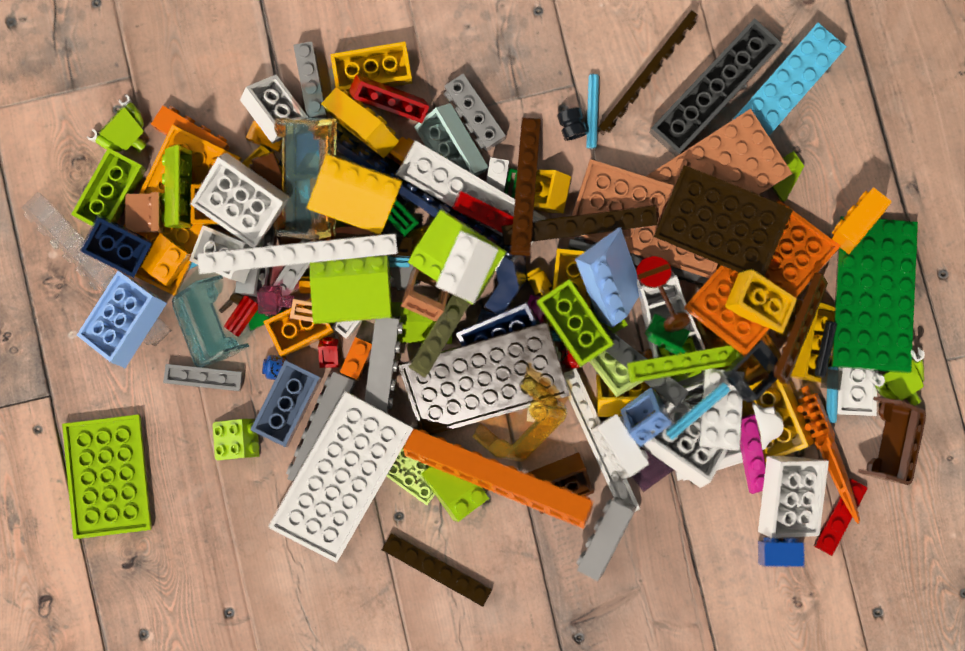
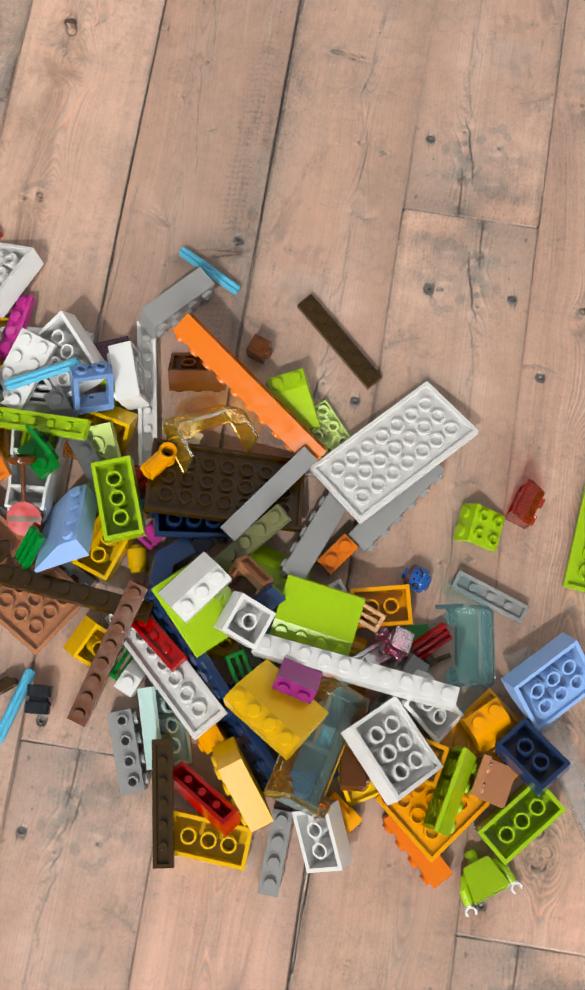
camera: 160 degrees left, 5 degrees down
sand blue slope [250,360,322,448] -> none
red bracket [318,337,339,368] -> none
blue brick [758,537,804,567] -> none
none -> green tile [14,526,46,569]
none -> light orange piece [140,442,177,480]
none -> dark brown plate [152,738,175,869]
none -> medium azure axle [179,247,241,295]
none -> white brick [214,591,276,650]
none -> light grey tile [220,446,318,541]
none -> reddish brown brick [246,334,273,364]
none -> dark blue tile [252,583,286,610]
none -> magenta brick [272,657,323,704]
none -> clear red slope [505,478,545,529]

